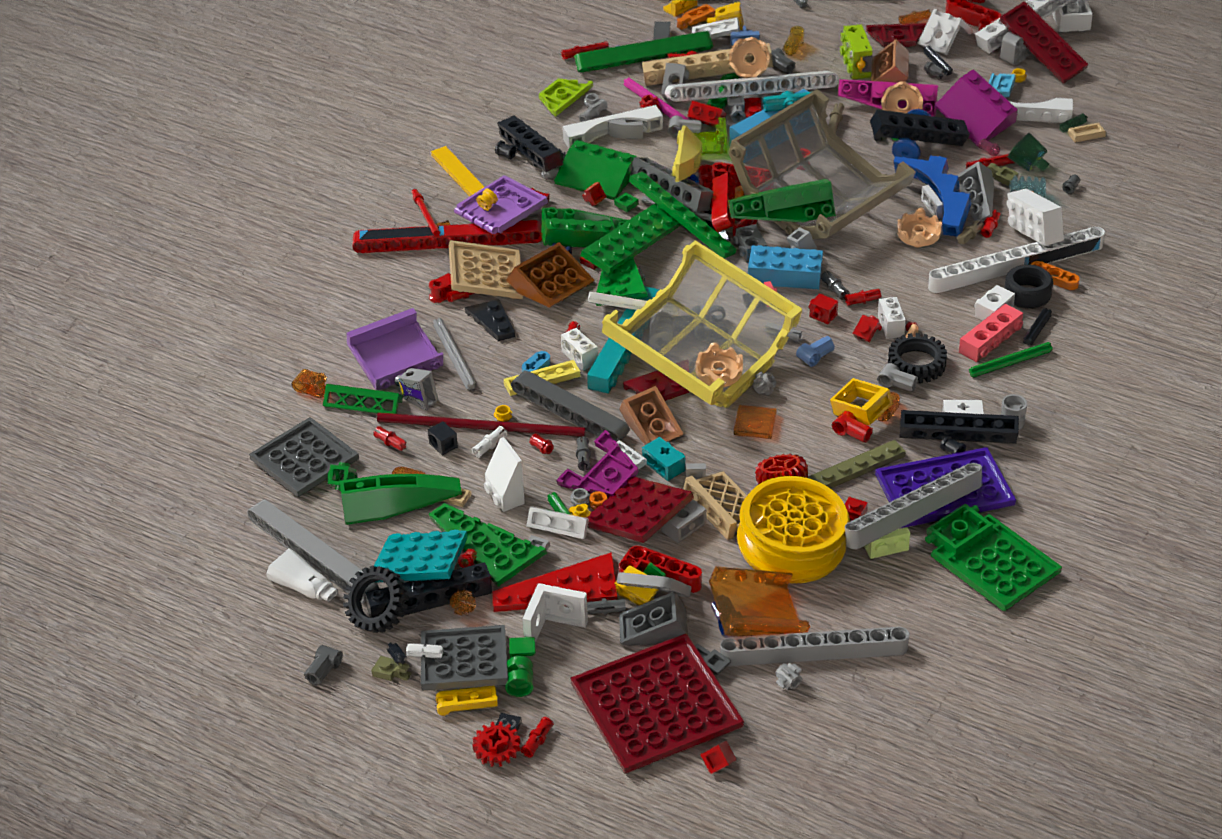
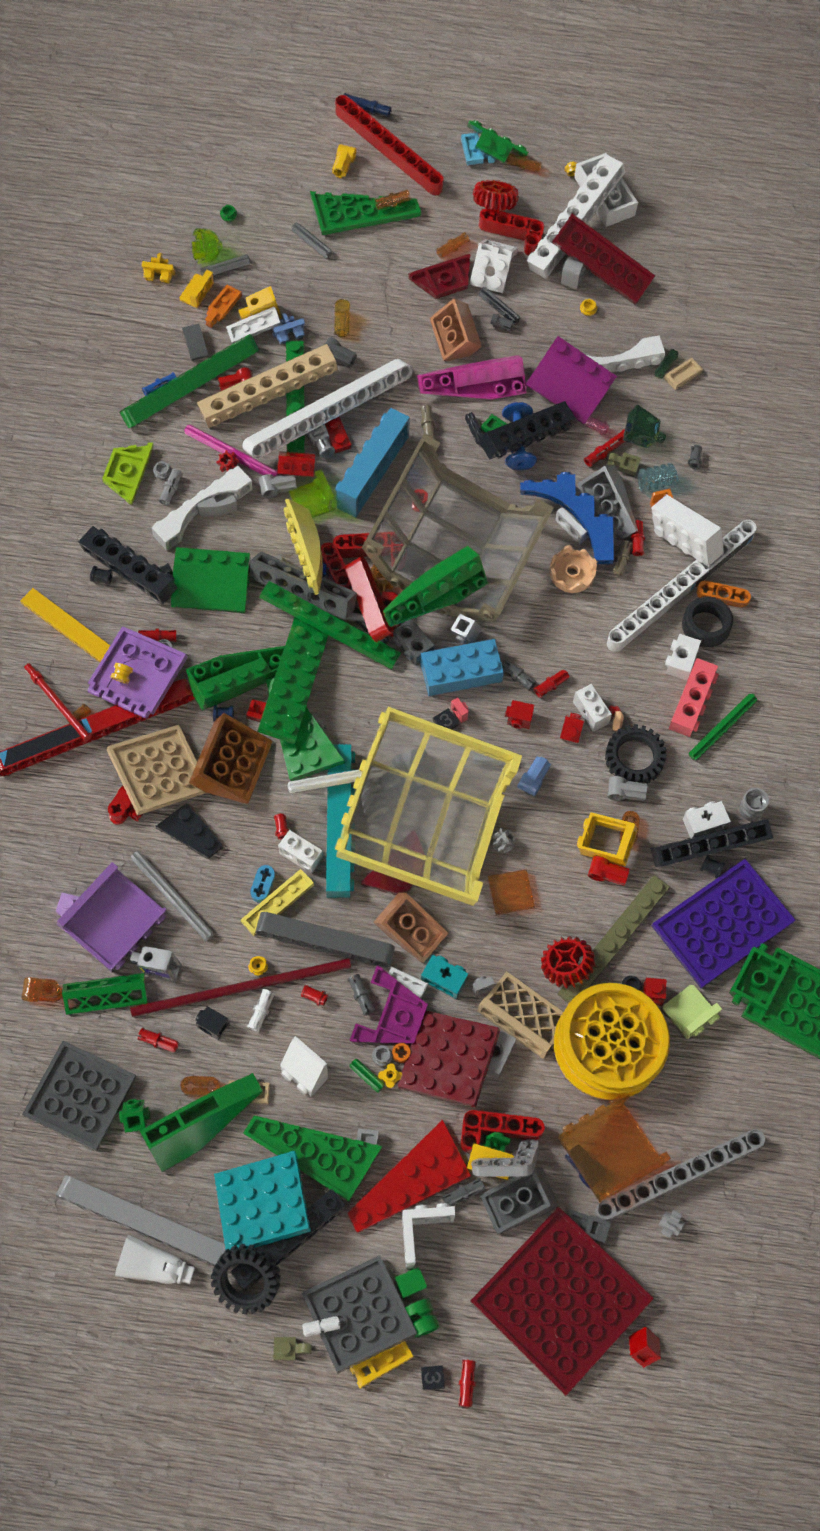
camera: 25 degrees left, 25 degrees up
dark grey piece [304,644,343,686] -> none
black axle [387,642,407,665] -> none
clear orange gear [450,590,476,616] -> none
red pin [458,549,477,568] -> none
red gear [472,721,520,767] -> none
white plate [526,506,589,539] -> none
red pin [561,41,609,60] -> none
red tile [582,182,606,206] -> none
green plate [614,192,639,212] -> none
light grey brick [661,63,689,99] -> none
light nougat plate [695,343,743,388] -> none
light nougat plate [729,37,770,78] -> none
teal piece [763,91,811,112] -> none
lime piece [840,24,873,79] -> none
light grey beam [845,463,982,549] -> none
light nougat plate [881,81,923,113] -> none
medium azure plate [989,73,1016,97] -> none
black axle [1023,308,1052,346] -> none

